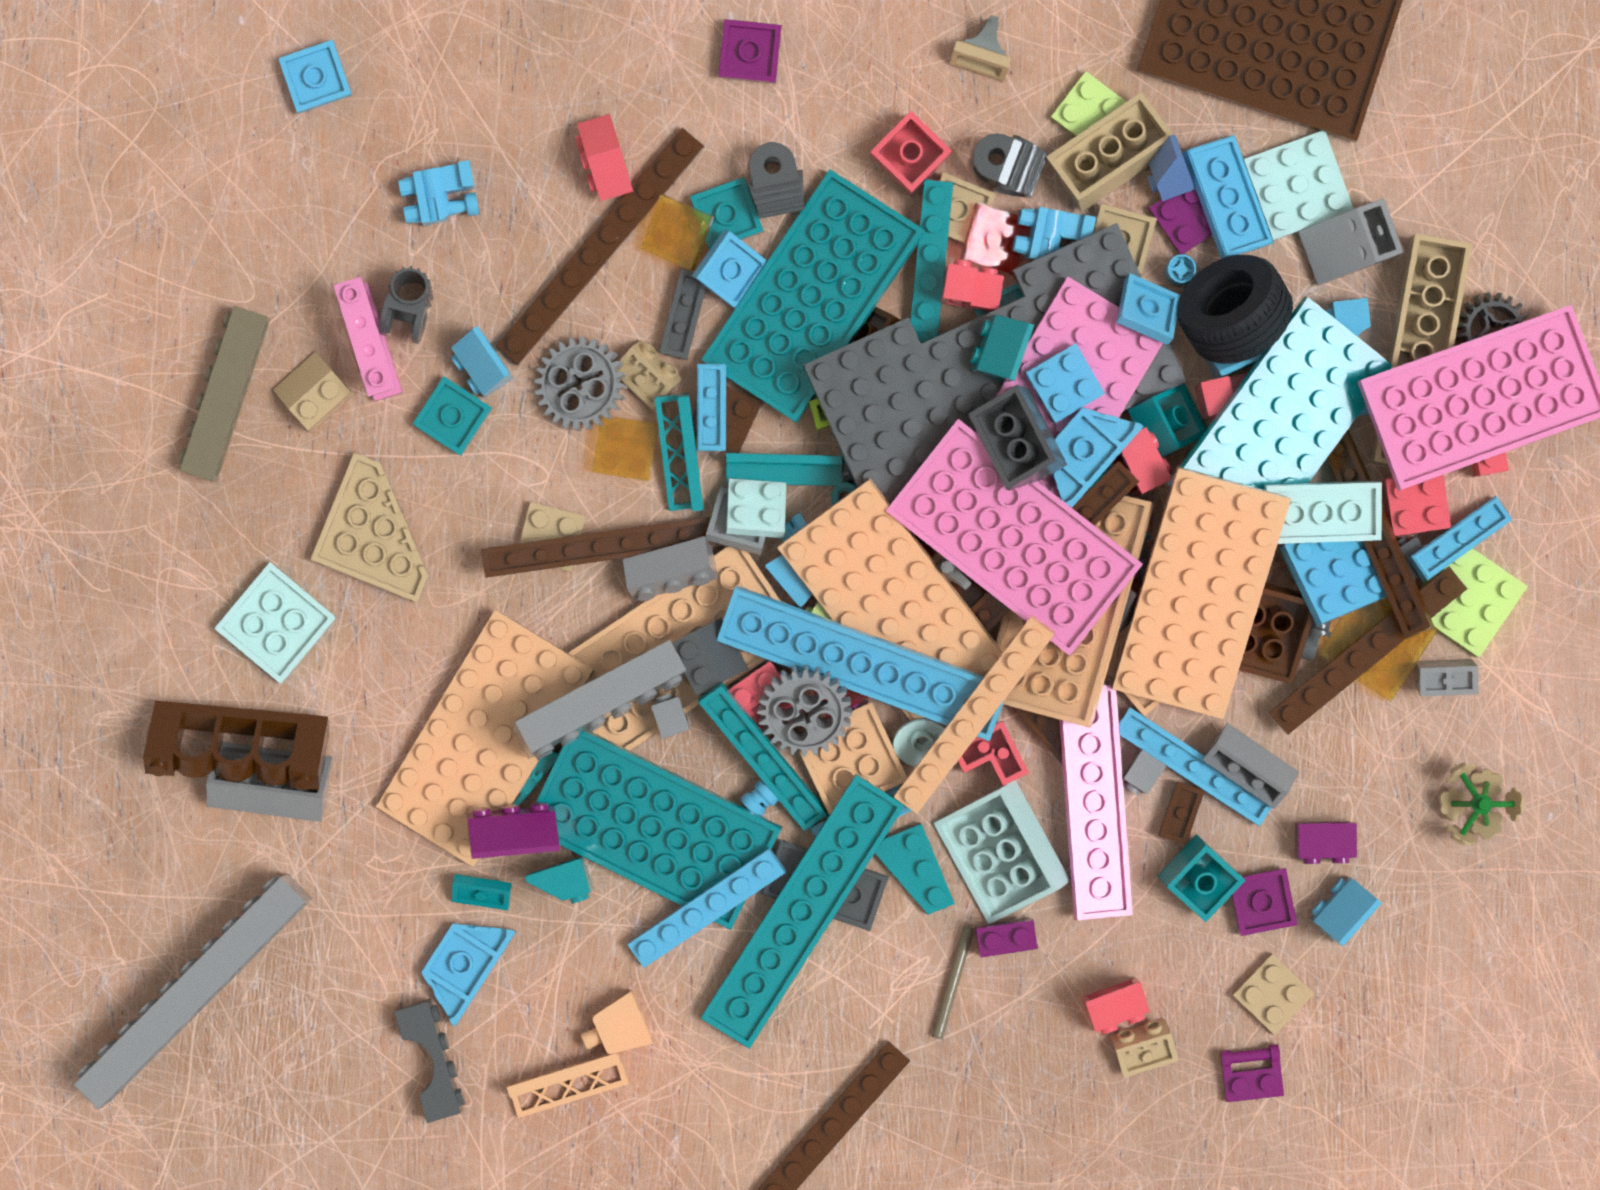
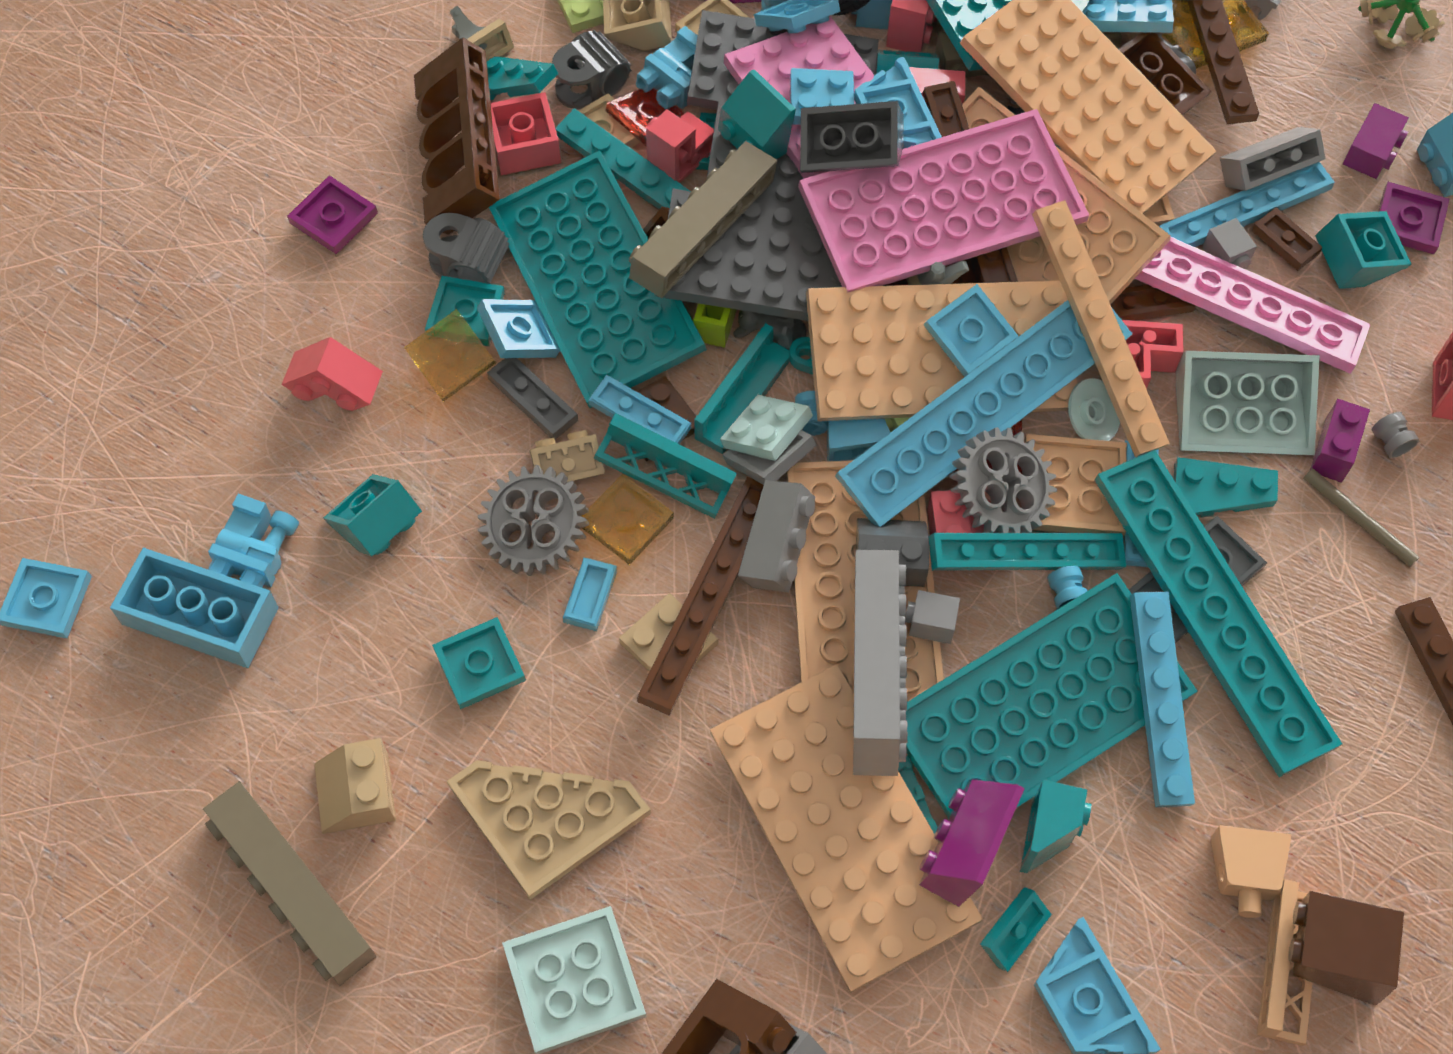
camera: 60 degrees left, 25 degrees down
bright pink fence [333,277,403,401] -> none
dark grey piece [378,266,434,344] -> none
medium azure slope [451,326,514,398] -> none
reddish brown plate [496,127,705,366] -> none
none -> medium azure brick [110,548,279,668]
none -> teal slope [323,474,422,556]
none -> reddish brown fence [414,37,500,235]
none -> teal wing [487,56,559,100]
none -> medium azure tile [563,557,617,631]
none -> dark tan brick [629,141,777,298]
none -> medium azure plate [924,284,1018,377]
none -> reddish brown slope [1288,891,1404,1005]
none -> light grey wheel [1372,412,1419,458]

